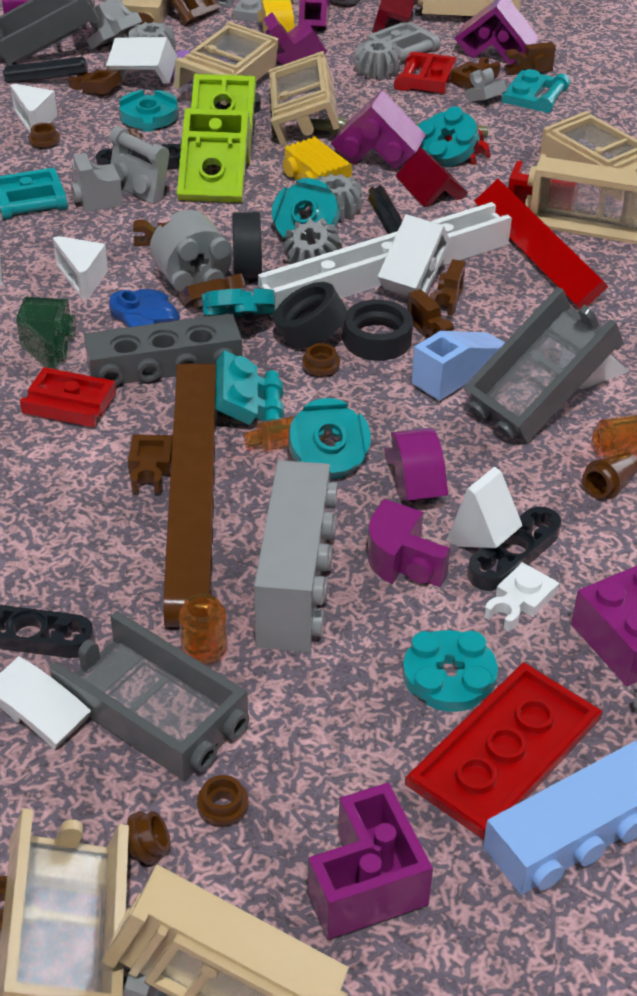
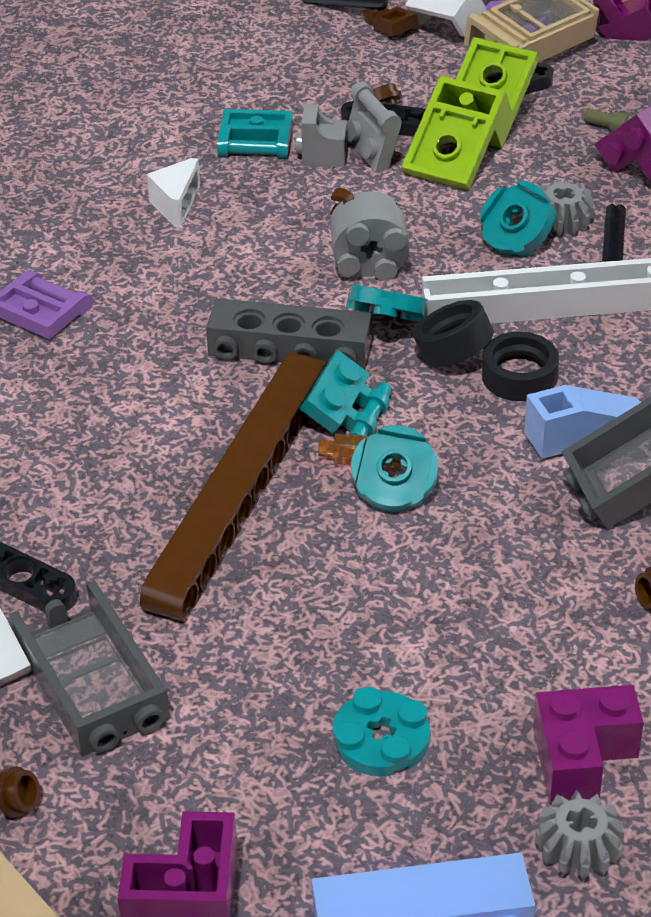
camera: 25 degrees right, 0 degrees up
white slope [10,84,57,133] -> none
clear green slope [16,297,76,369] -> none
red plate [20,367,116,428] -> none
reddish brown plate [28,123,60,147] -> none
white slope [53,236,108,300] -> none
blue plate [109,289,180,327] -> none
teal plate [119,90,179,132] -> none
reddish brown plate [128,434,173,494] -> none
reddish brown plate [178,273,246,310] -> none
clear orange brick [179,593,228,663] -> none
reddish brown plate [197,775,249,826] -> none
black tyre [232,212,262,279] -> none
light grey brick [254,460,338,652] -> none
tan door [268,51,339,145] -> none
yellow brick [283,136,352,180] -> none
light grey gear [283,217,343,265] -> none
reddish brown plate [302,343,340,376] -> none
magenta brick [367,499,450,588] -> none
white panel [377,214,451,297] -> none
magenta brick [384,427,448,501] -> none
red tile [405,662,603,840] -> none
reddish brown plate [407,289,454,338] -> none
reddish brown plate [430,259,466,316] -> none
white slope [447,467,523,548] -> none
black beam [468,506,561,591] -> none
white plate [484,562,559,631] -> none

